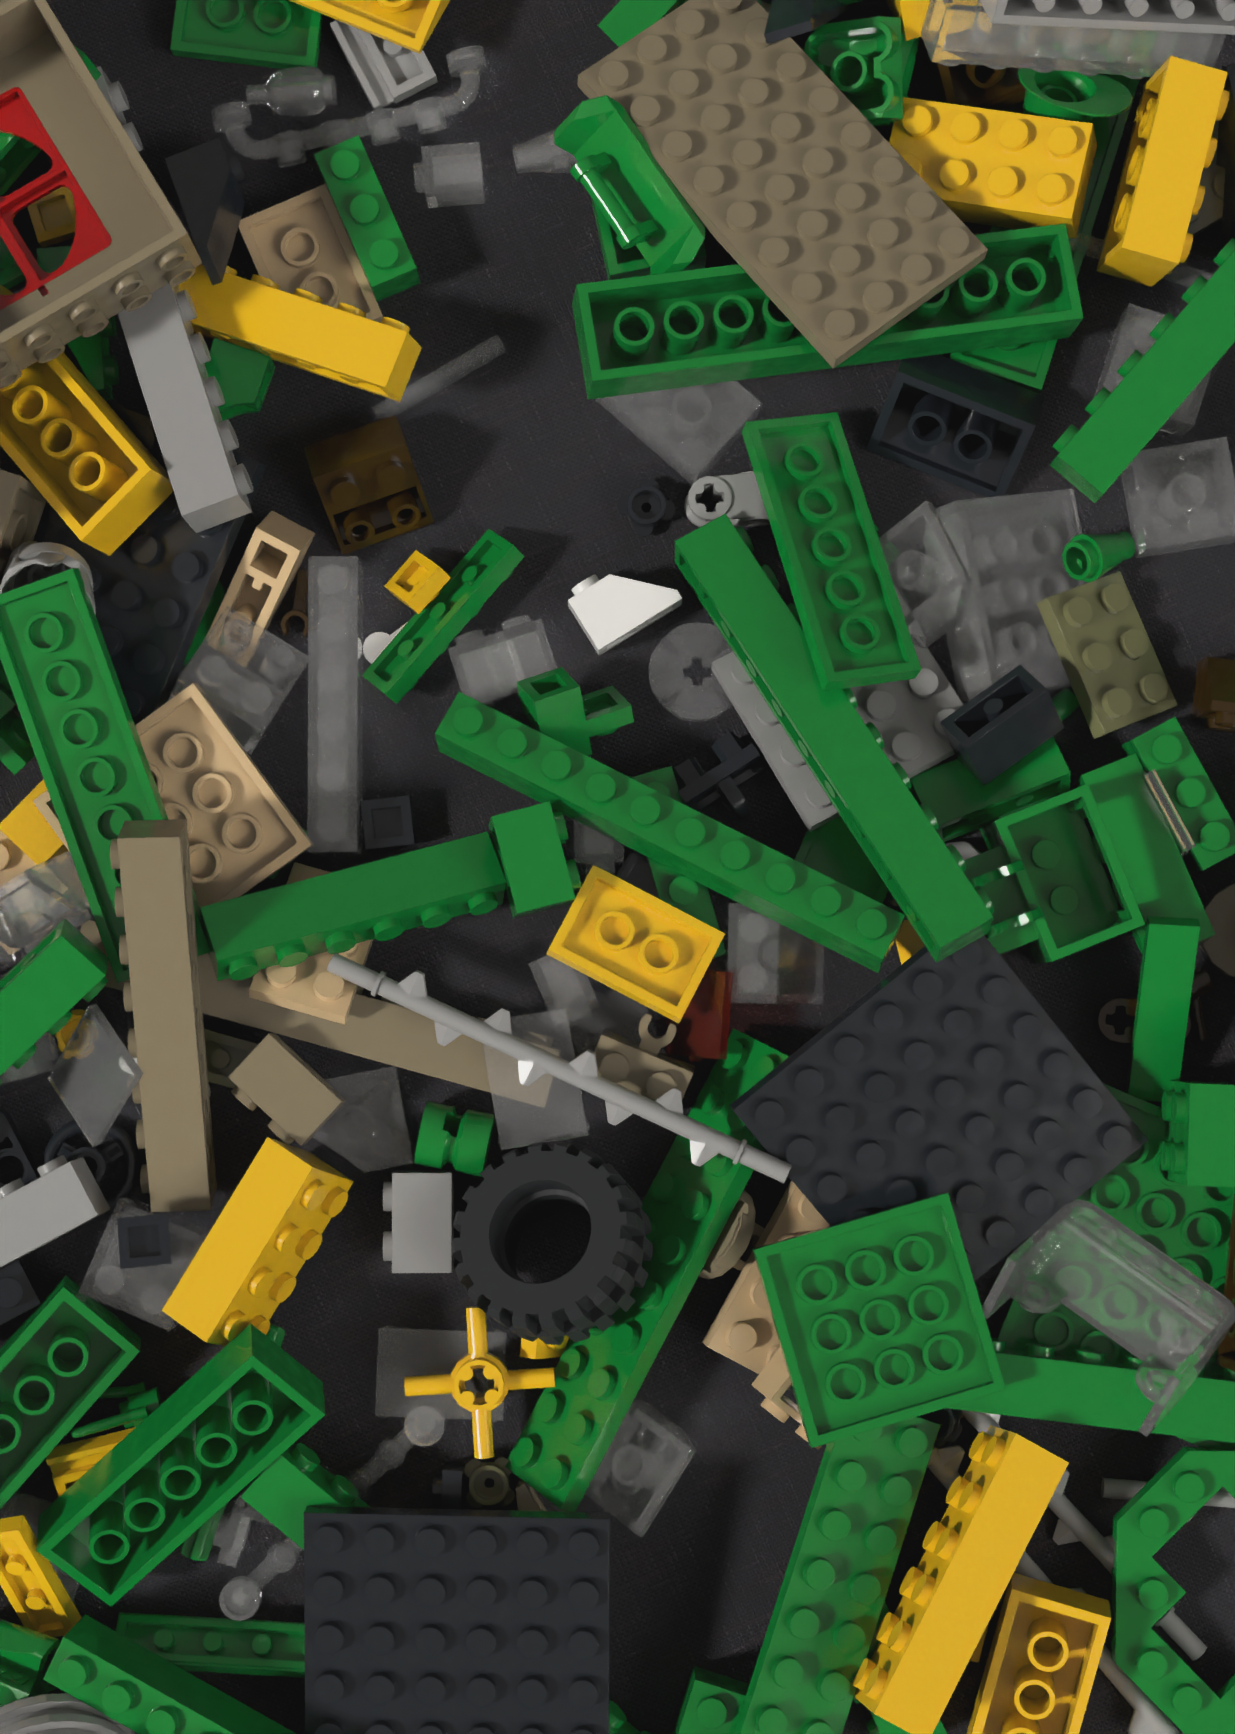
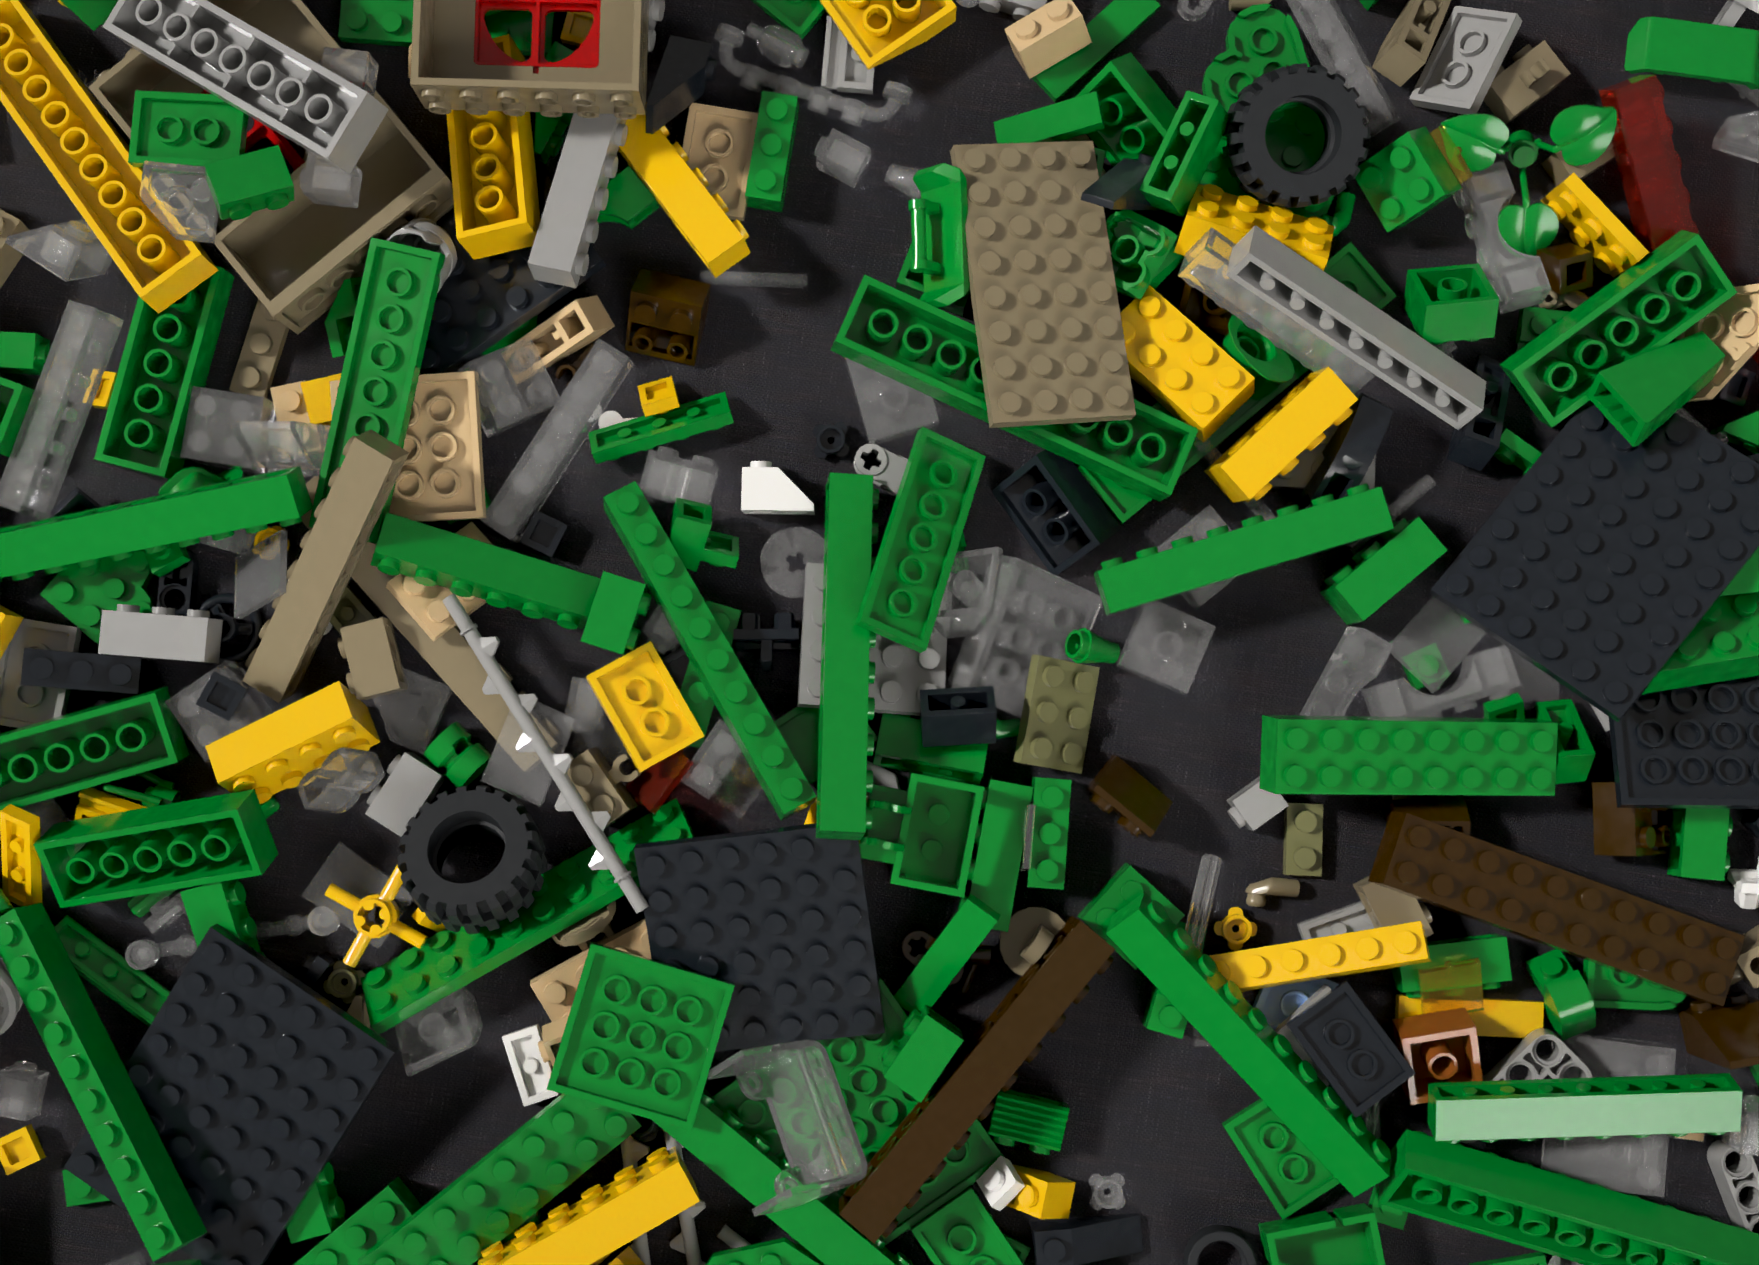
camera: 30 degrees right, 0 degrees up
none -> clear brick [297,747,385,814]
none -> white plate [502,1023,560,1107]

